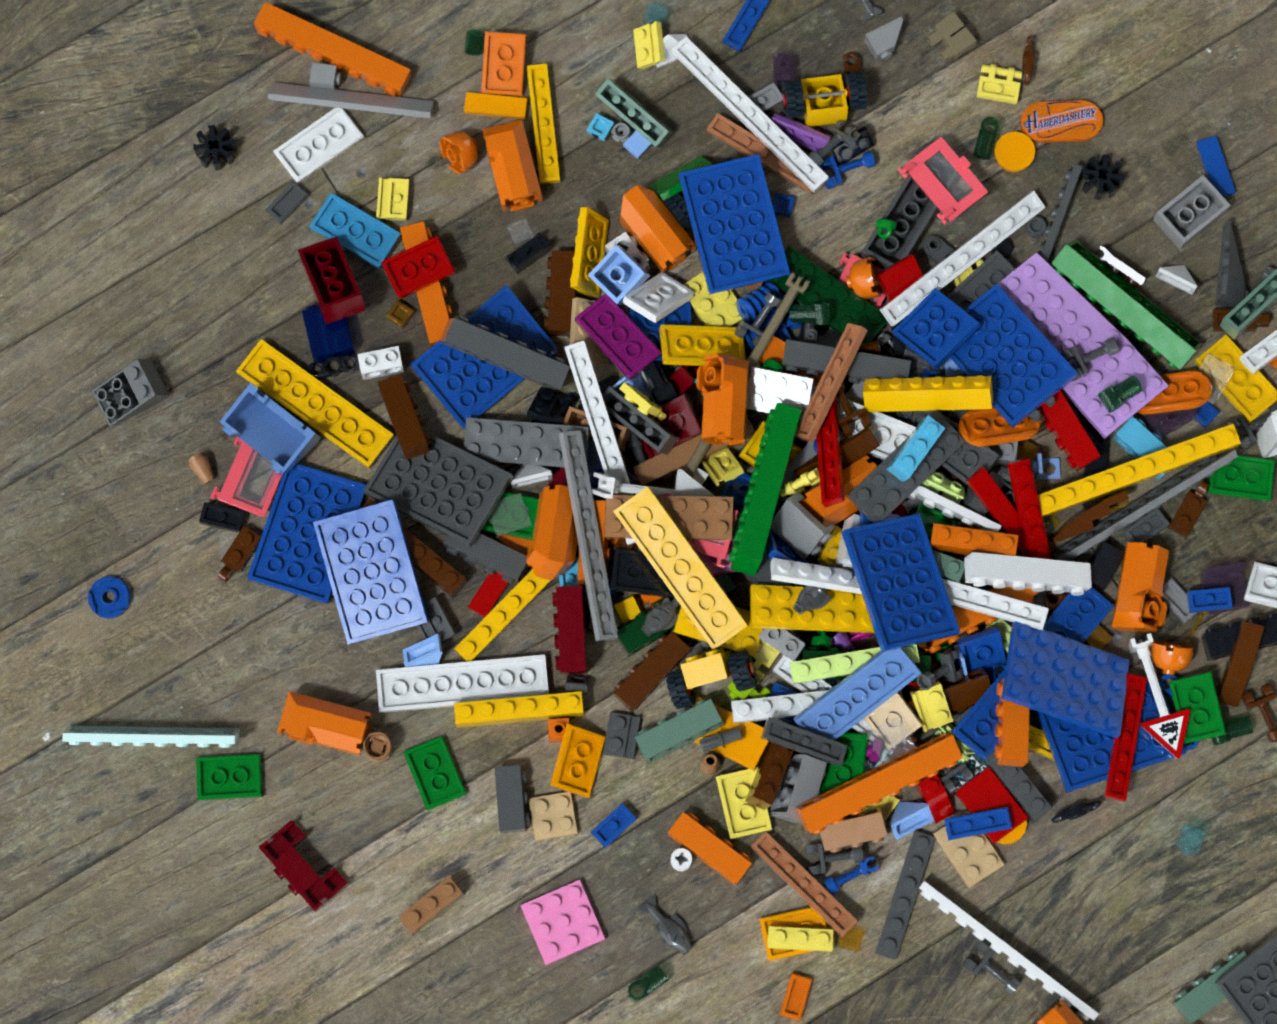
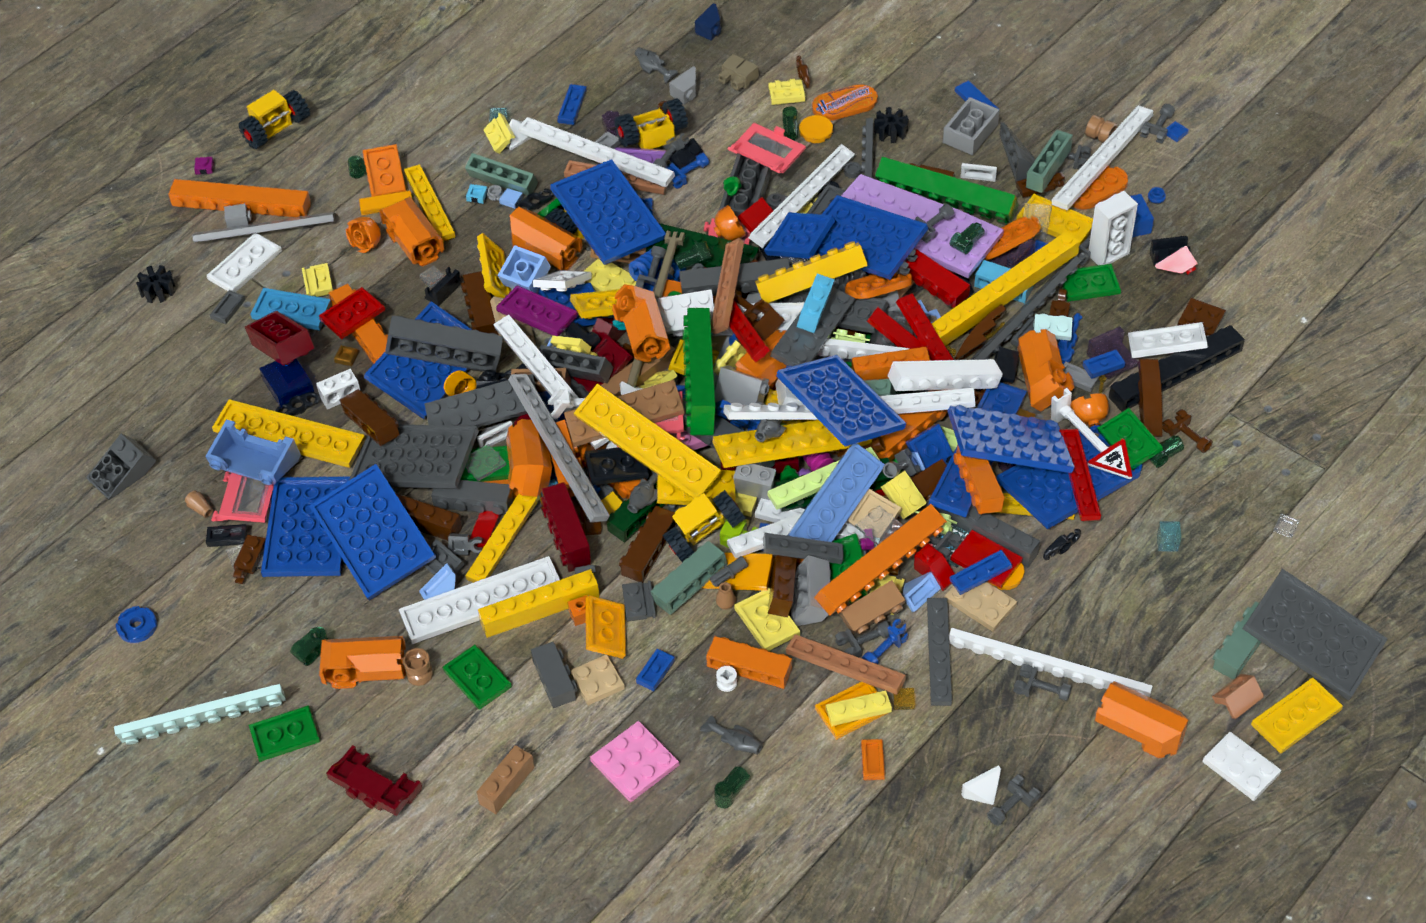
camera: 15 degrees left, 25 degrees down
none -> clear green piece [290,627,328,666]
none -> light orange cap [444,370,476,396]
none -> dark grey plate [448,533,483,555]
none -> black piece [515,189,554,211]
none -> light aqua bracket [1033,314,1072,341]
none -> blue piece [1058,313,1083,364]

